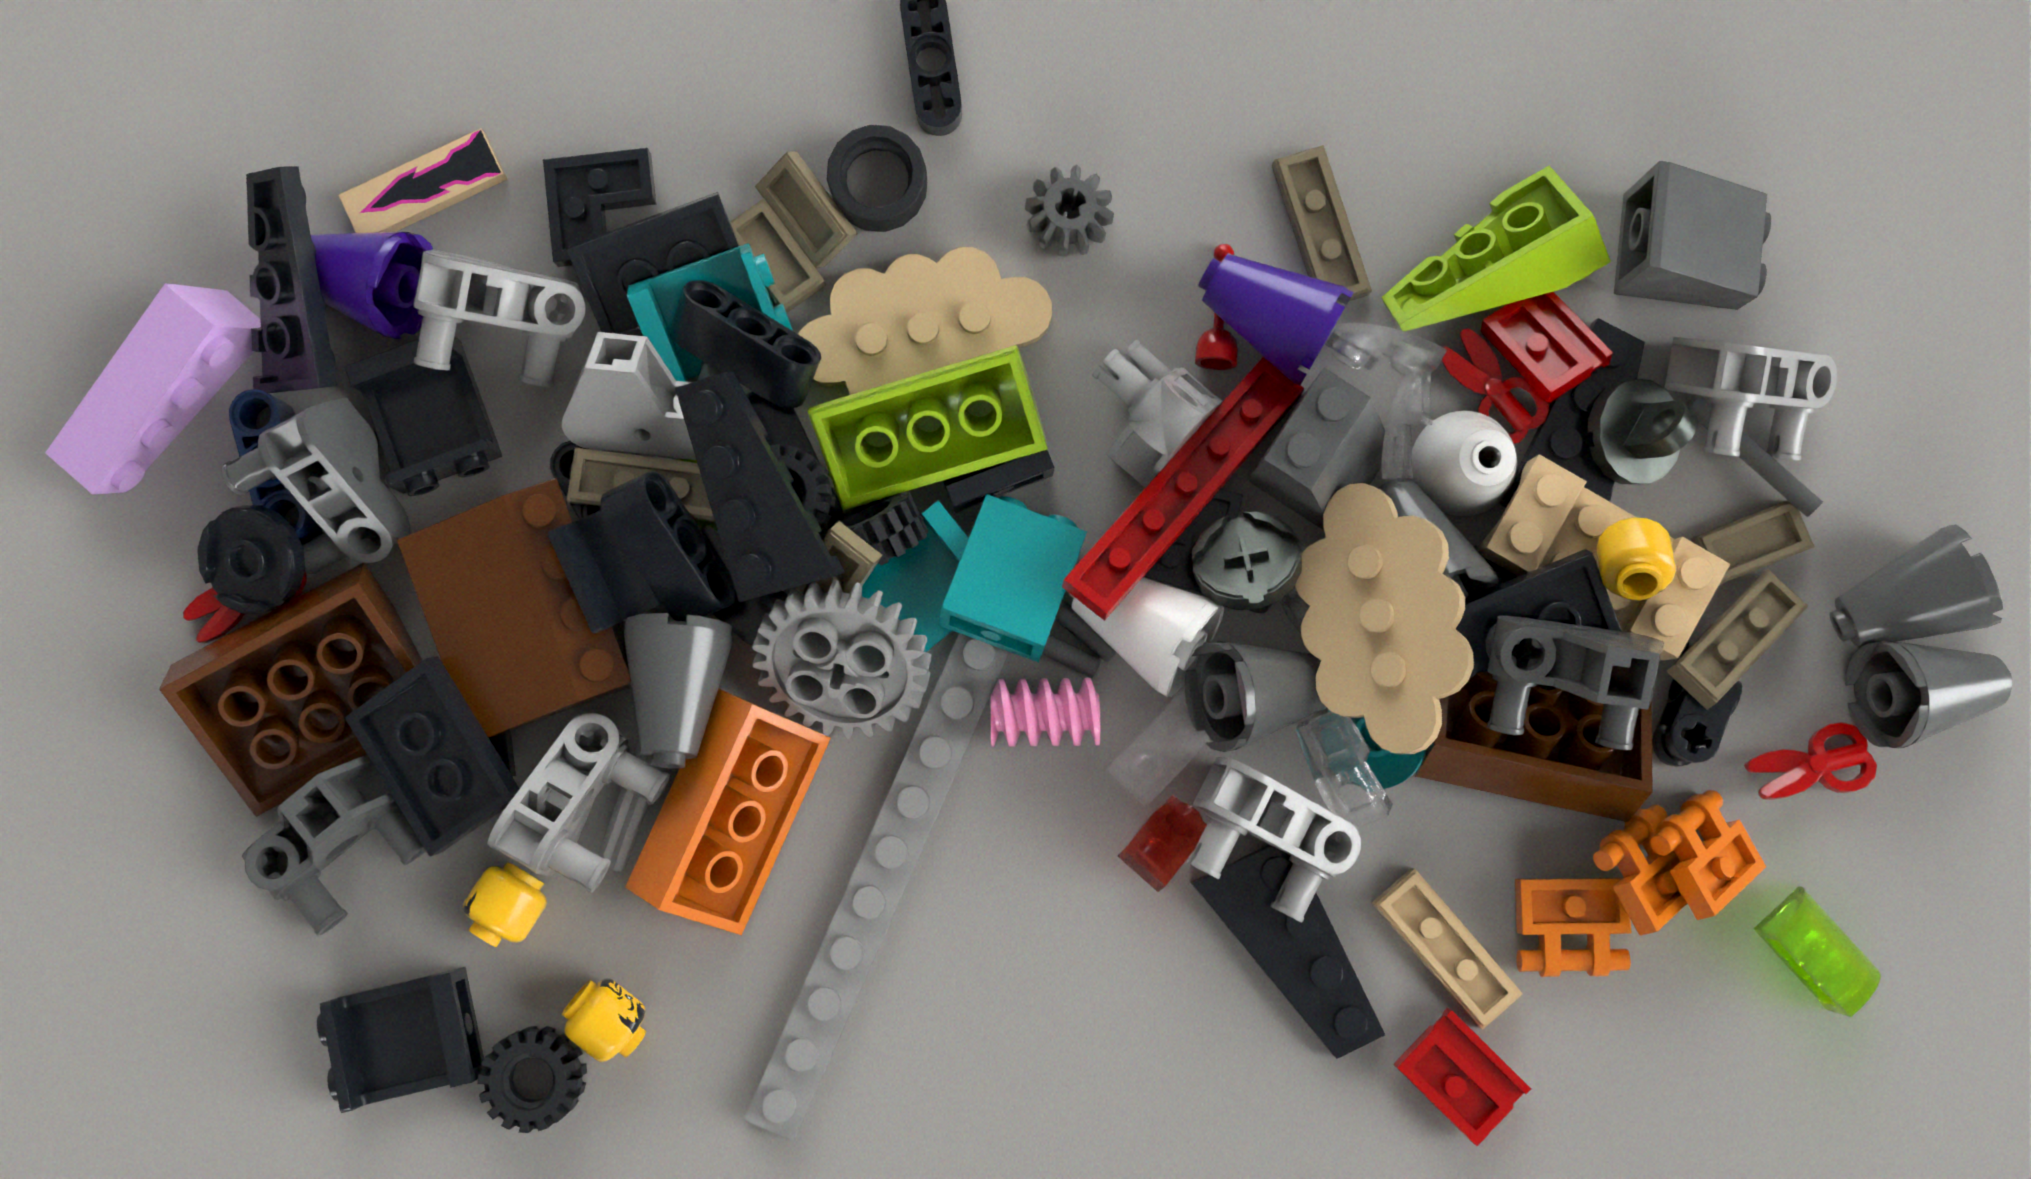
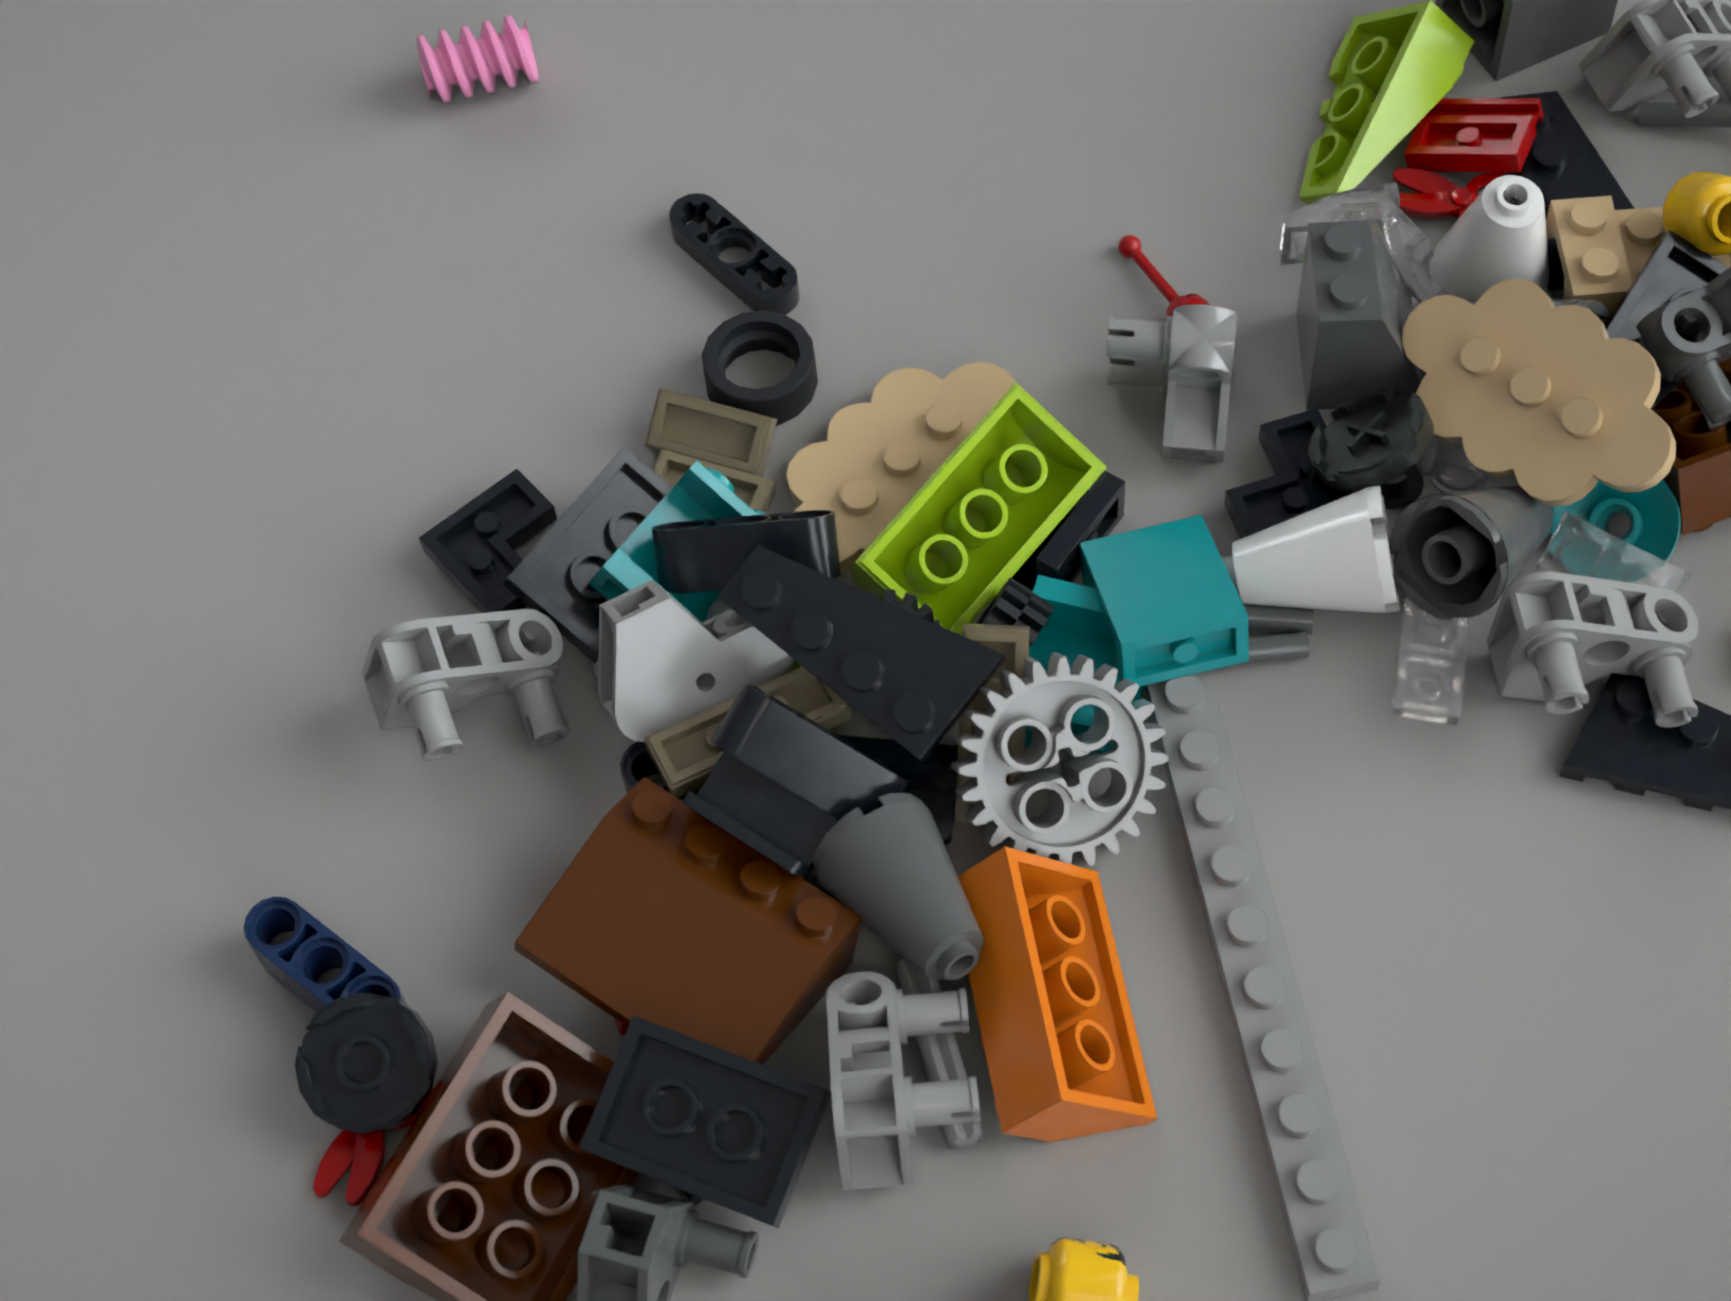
camera: 25 degrees left, 25 degrees down
lavender wedge [45,283,261,495] -> none
dark grey piece [221,397,410,575] -> none
black wing [246,166,337,394] -> none
dark purple cone [311,232,433,339] -> none
tile [338,128,508,233] -> none
black panel [344,336,503,496] -> none
yellow head [463,861,547,947] -> none
bright pink piece [991,678,1100,747] -> none
dark grey gear [1025,164,1114,257] -> none
red plate [1062,357,1305,621] -> none
clear red bracket [1117,796,1207,892] -> none
dark purple cone [1198,254,1354,386] -> none
dark tan tile [1272,145,1372,304] -> none
pearl dark grey tile [1588,379,1699,485] -> none

